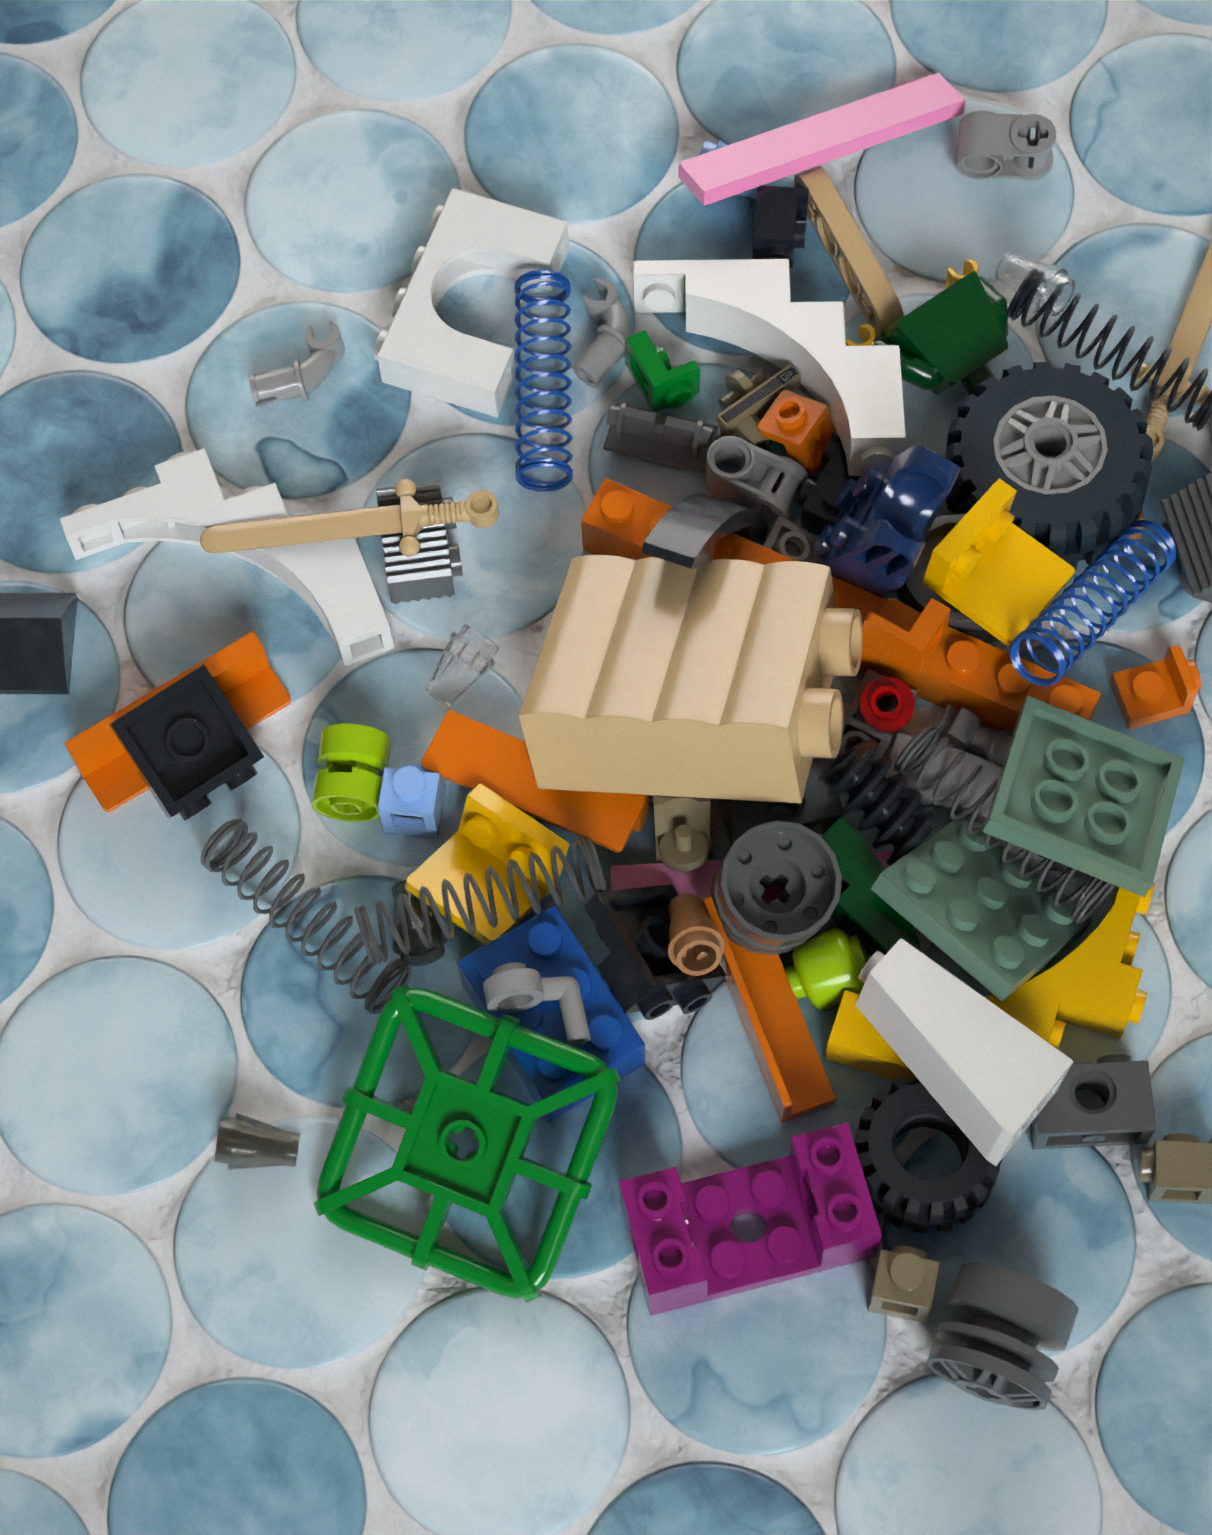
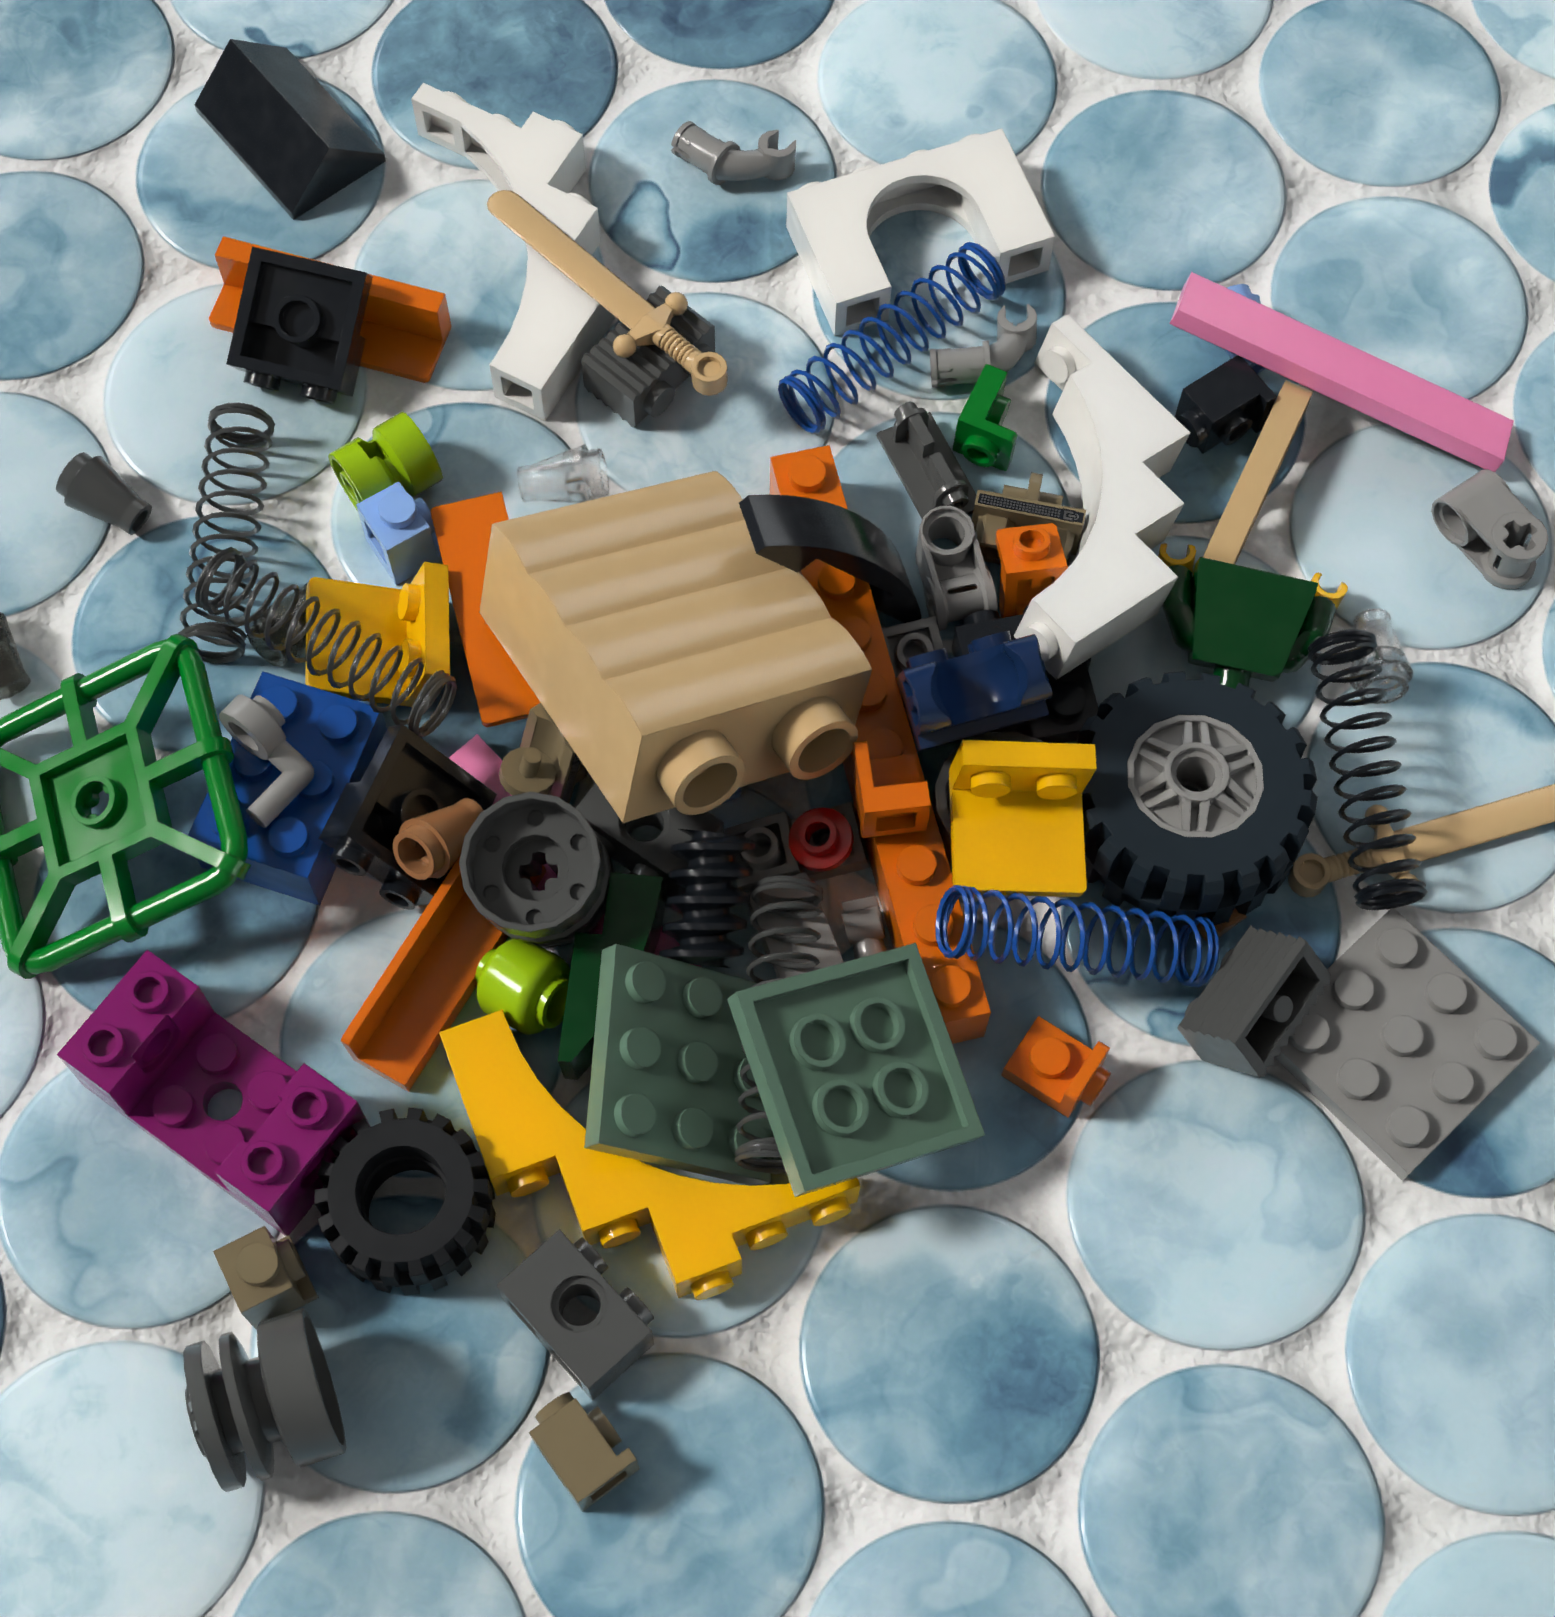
camera: 45 degrees right, 0 degrees up
white slope [855,938,1074,1166] -> none
none -> dark grey cone [56,452,152,535]

